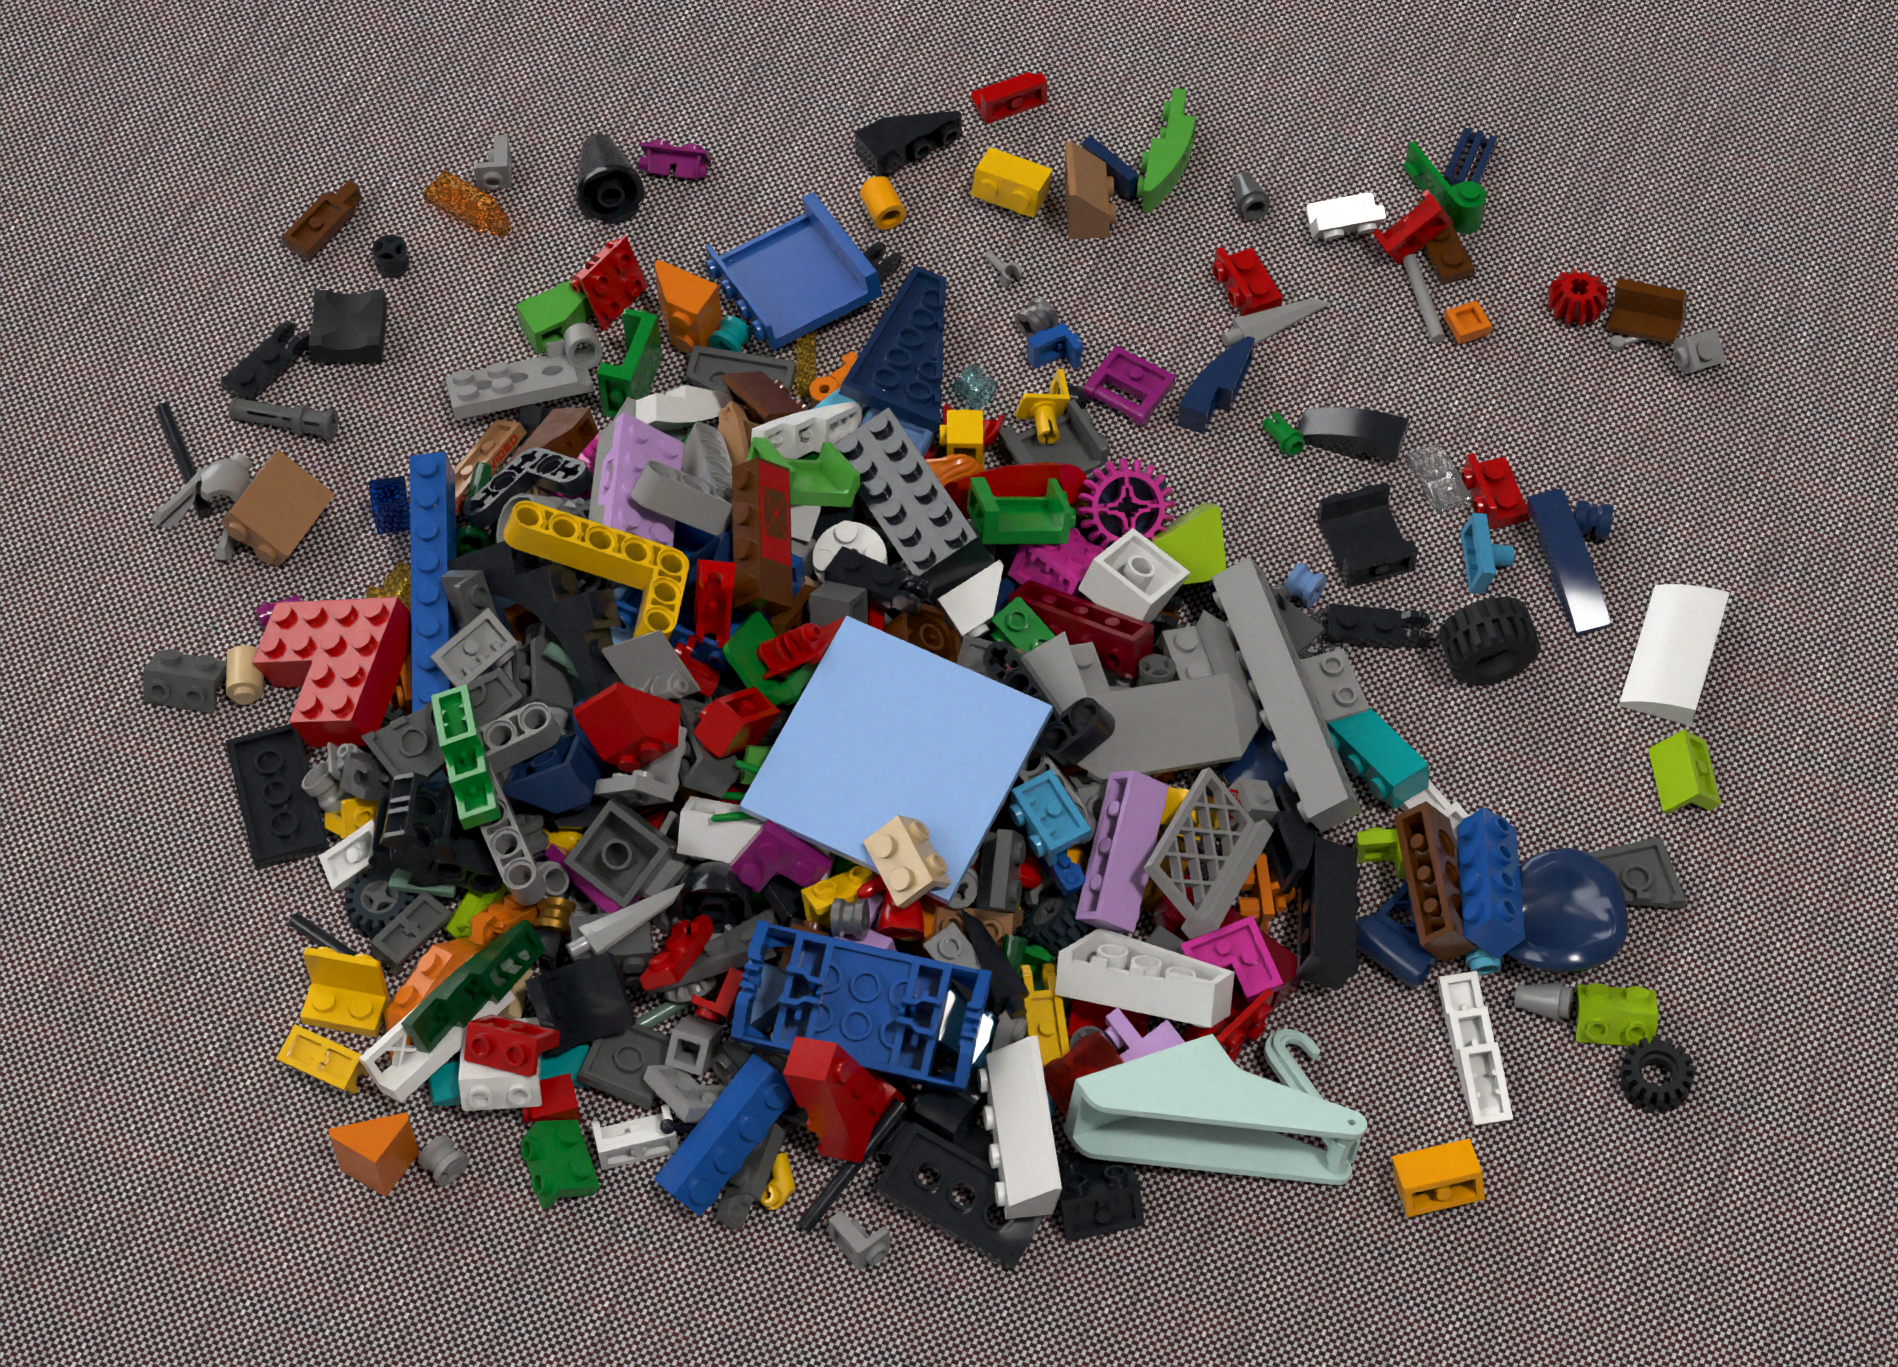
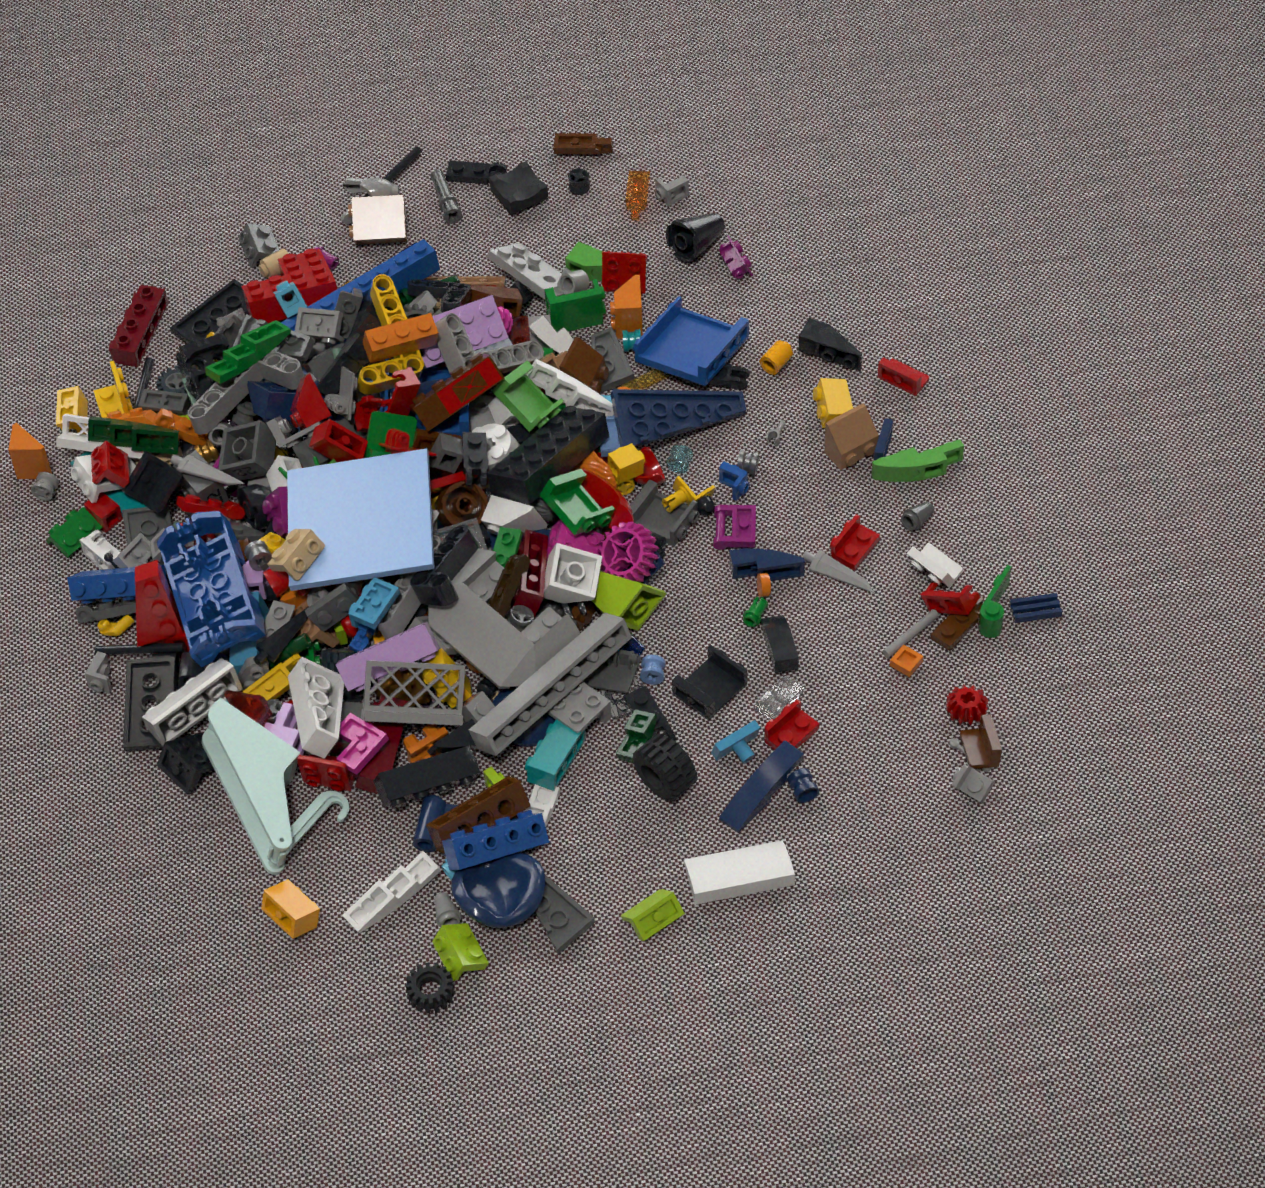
camera: 60 degrees right, 5 degrees down
none -> dark red brick [109,284,168,367]
none -> medium azure brick [273,281,307,318]
none -> orange brick [363,313,439,363]
none -> dark brown hinge [488,554,530,618]
none -> dark green slope [615,709,657,763]
none -> orange tile [757,573,771,597]

